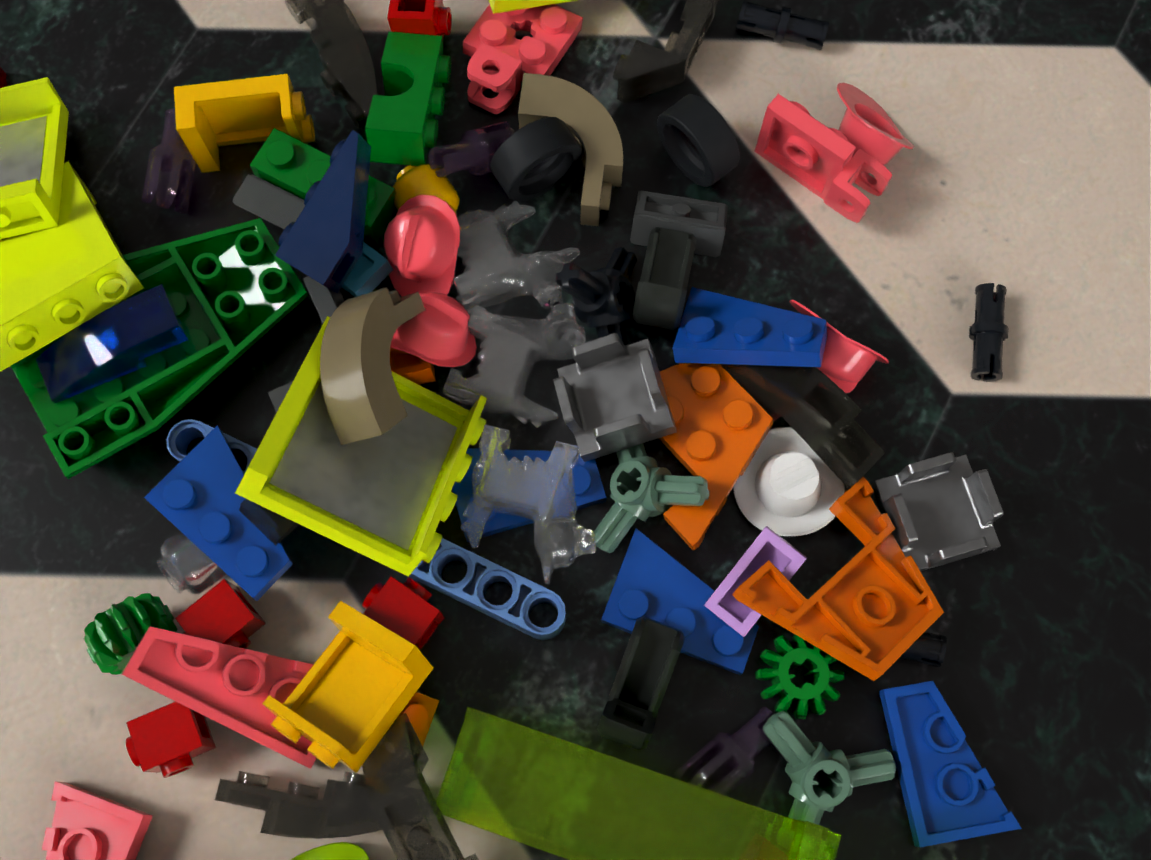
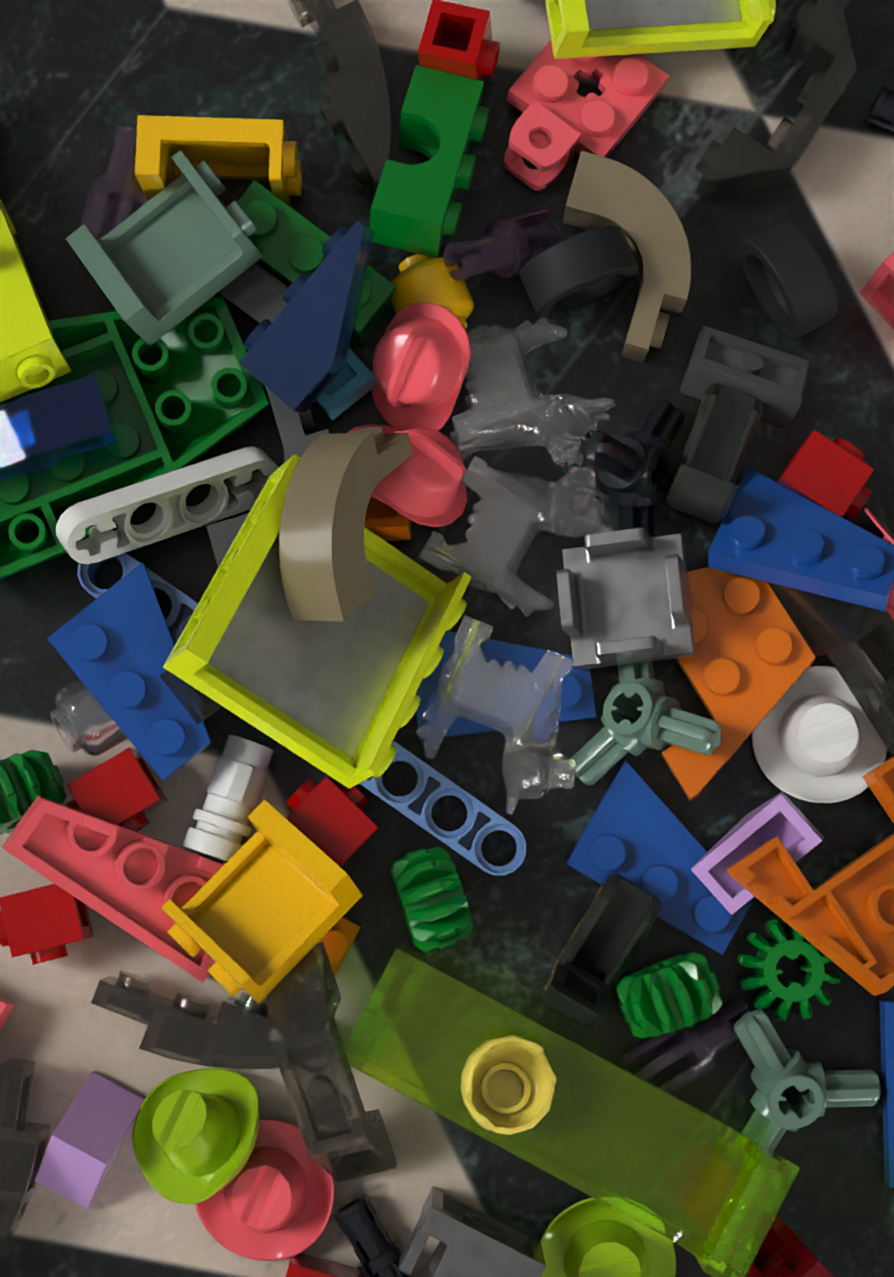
camera: 10 degrees right, 10 degrees up
none -> white beam [56,446,279,564]
none -> sand green panel [66,150,263,346]
none -> white axle [183,735,274,862]
none -> green gear [390,847,473,953]
none -> light yellow hair [460,1035,557,1135]
none -> green gear [615,952,723,1038]
none -> red brick [776,430,874,520]

